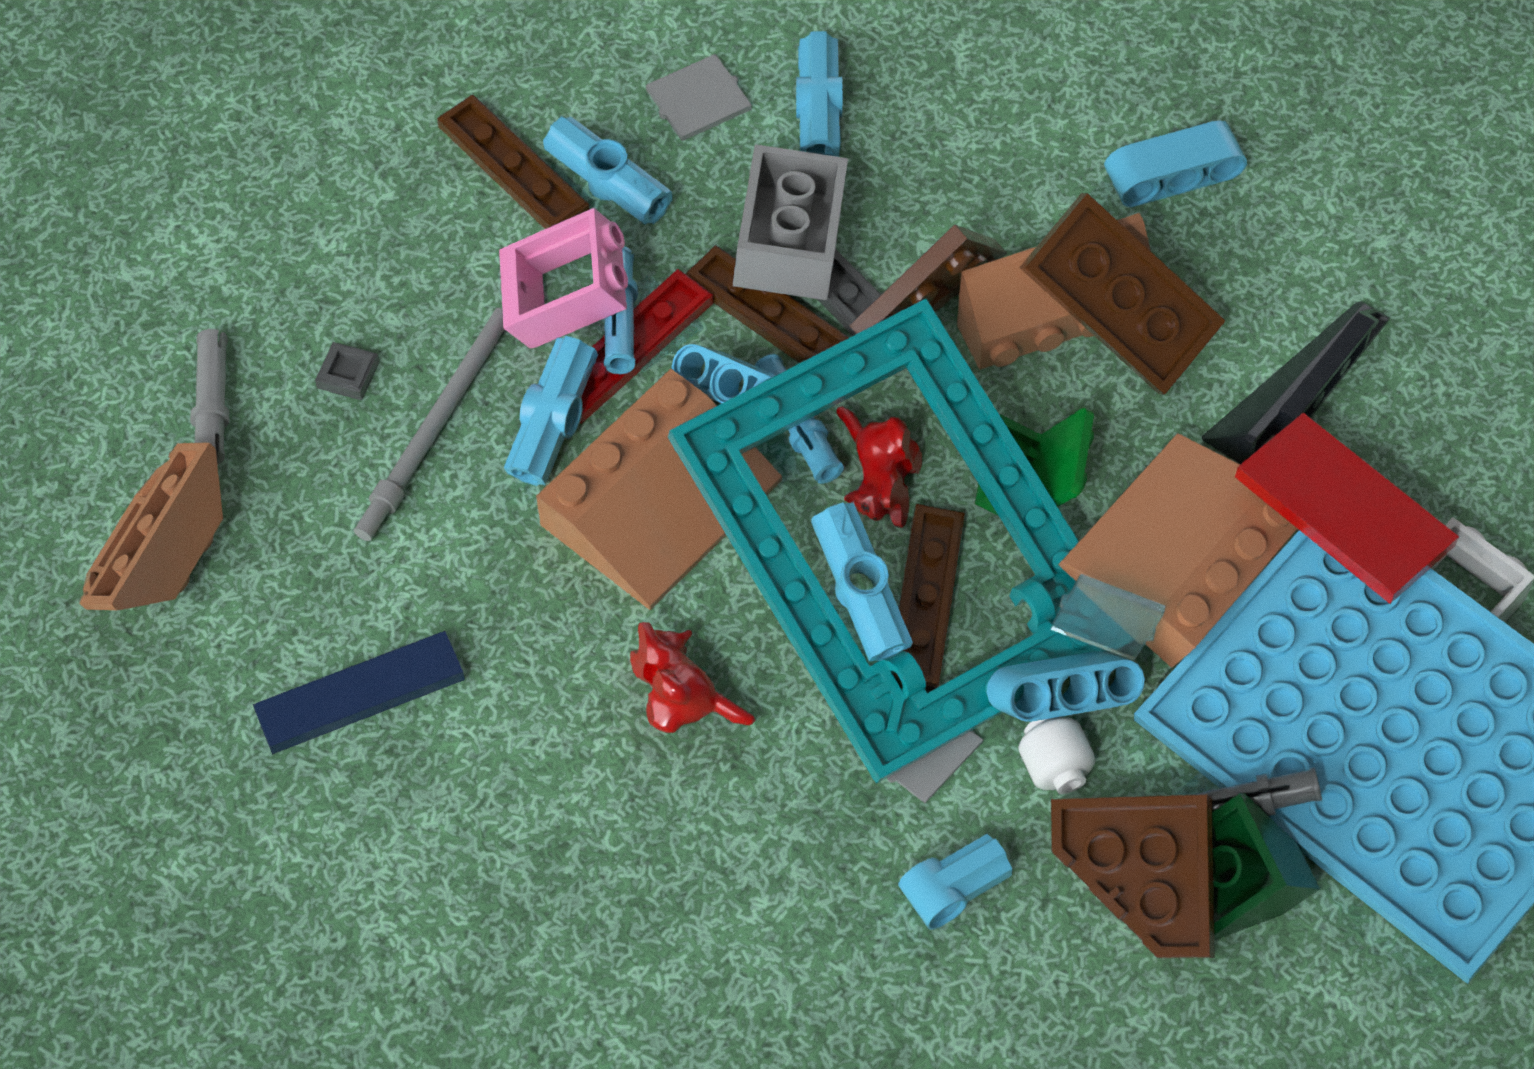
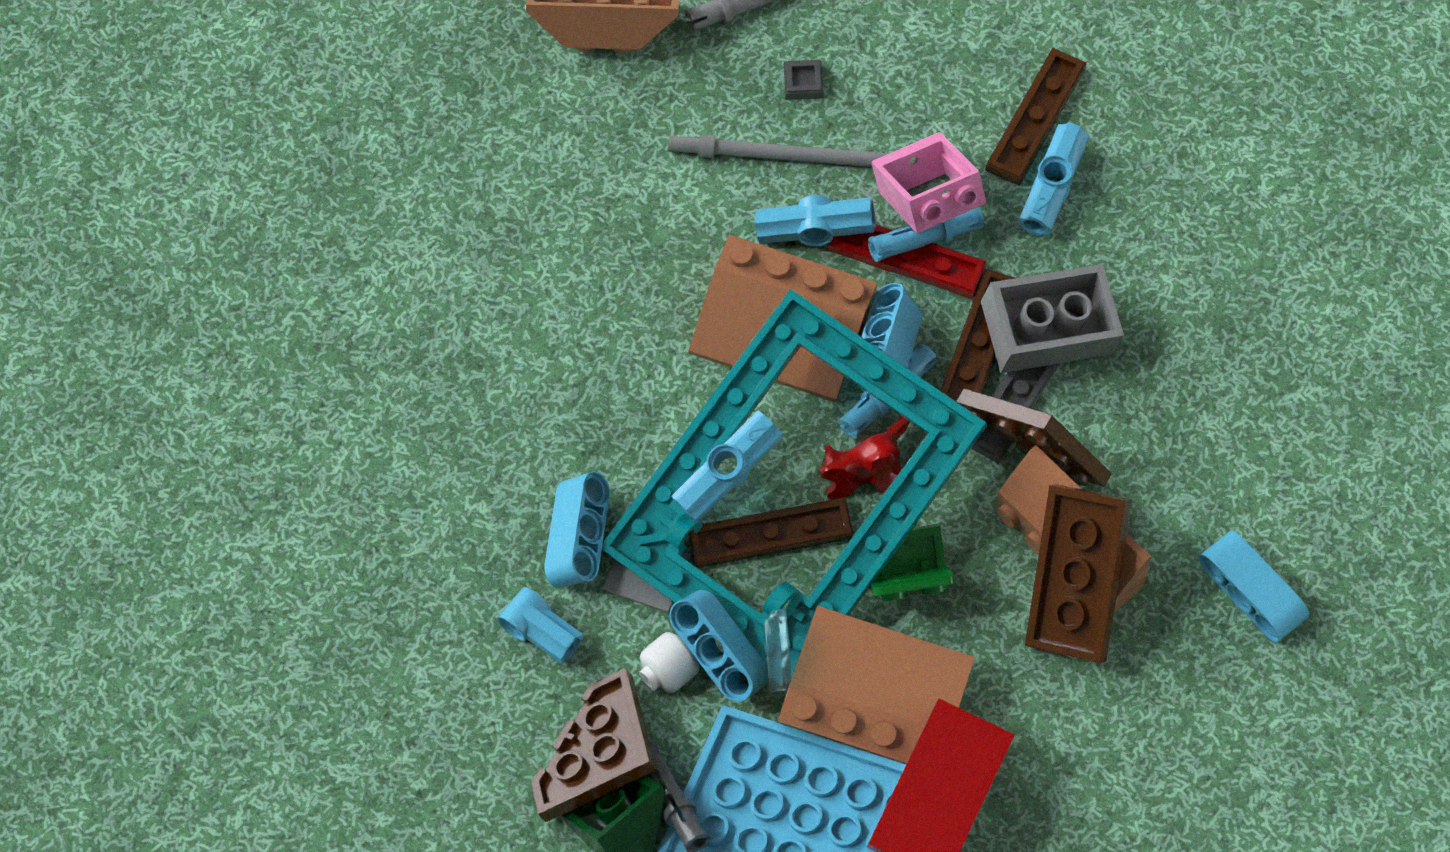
camera: 70 degrees right, 5 degrees up
dark blue tile [253,631,465,754] -> none
red animal [630,622,756,733] -> none
light grey piece [646,54,752,141] -> none
medium azure piece [796,31,842,157] -> none
black wedge [1202,301,1390,464] -> none
none -> medium azure beam [545,471,610,589]

